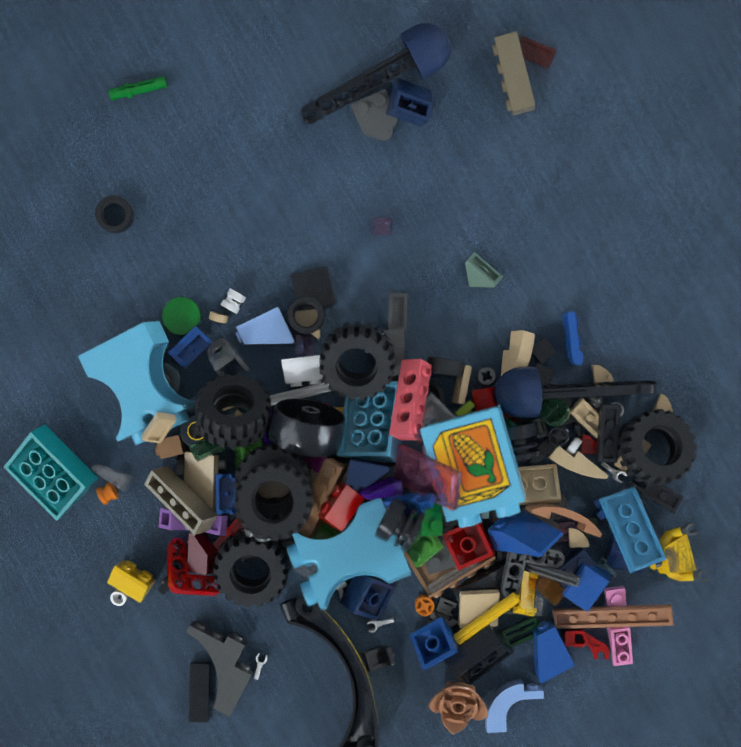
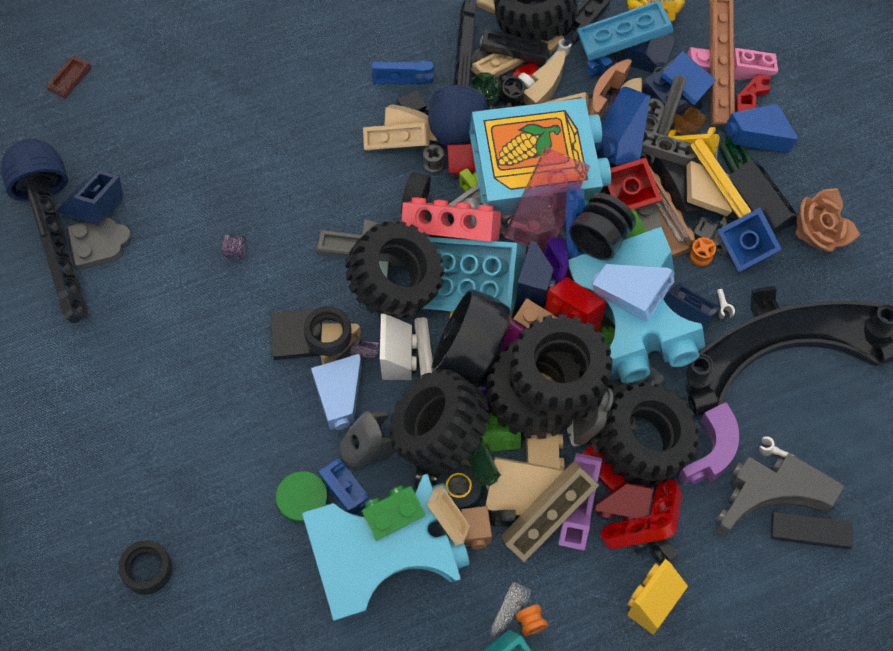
camera: 85 degrees left, 25 degrees down
white hinge [111,589,128,606] -> none
tan tile [209,311,229,324] -> none
blue hinge [216,473,237,514] -> none
white wheel [220,288,246,314] -> none
tan tile [452,365,472,404] -> none
sand green slope [465,252,503,288] -> none
light blue arch [485,679,544,733] -> none
dark tan brick [492,31,535,116] -> none
tan tile [591,365,614,383] -> none
none -> green bracket [361,485,426,541]
none -> tan tile [363,122,430,150]
none -> light blue slope [592,264,674,322]
none -> medium lavender arch [678,402,739,485]

